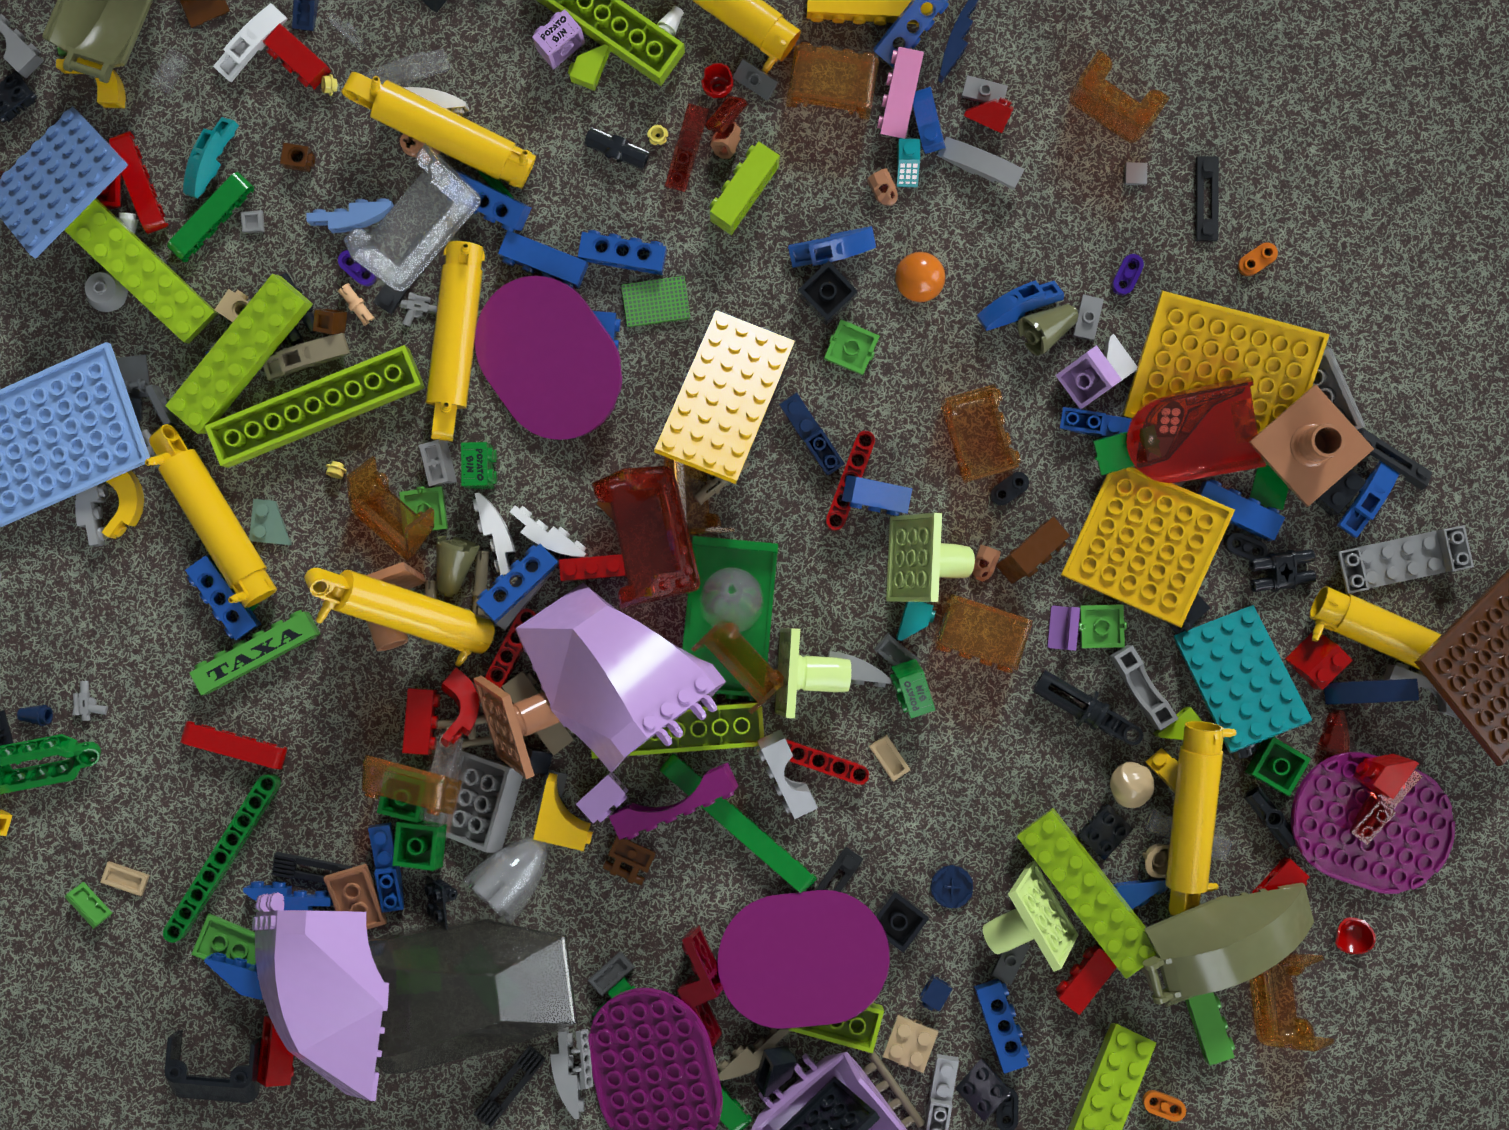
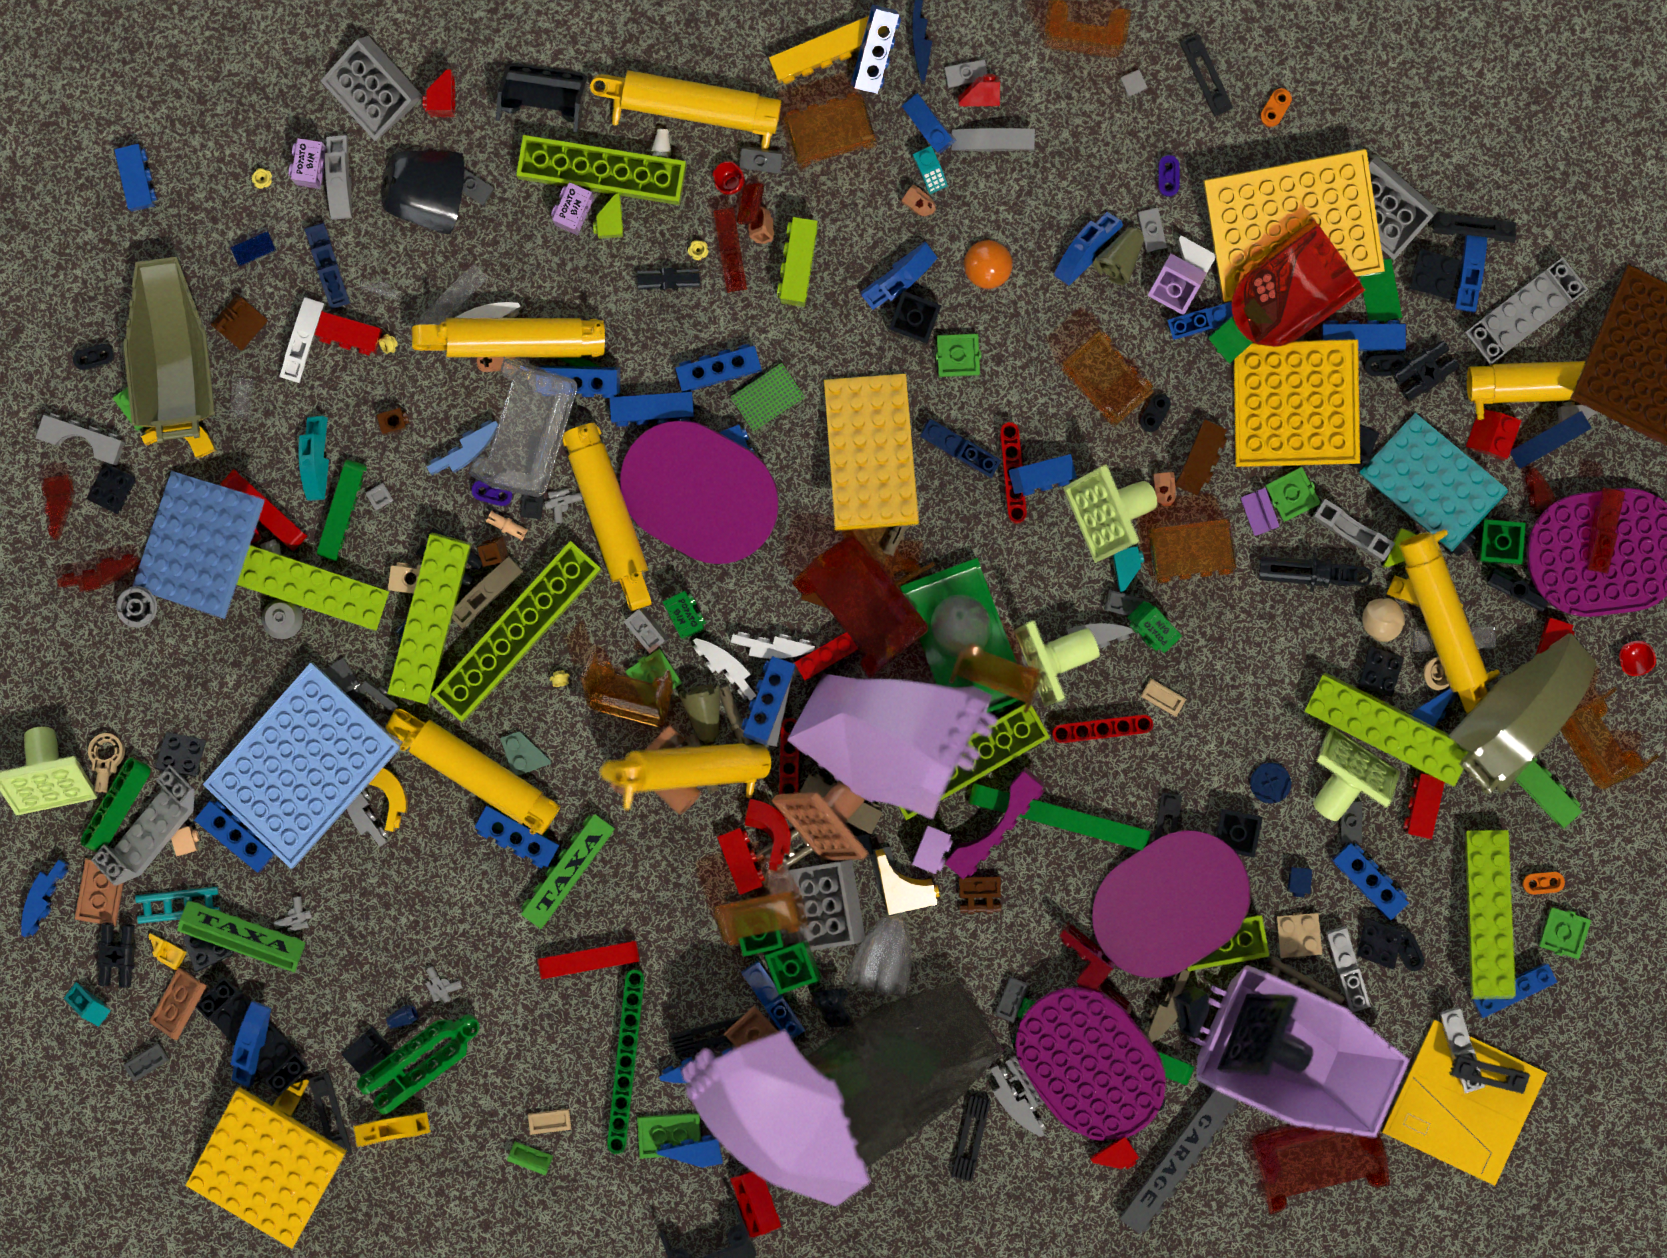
camera: 20 degrees left, 0 degrees up
light grey arch [757,729,818,819] -> none
bright pink brick [877,47,924,139] -> none
nougat piece [1248,385,1374,507] -> none
red slope [1352,754,1419,799] -> none

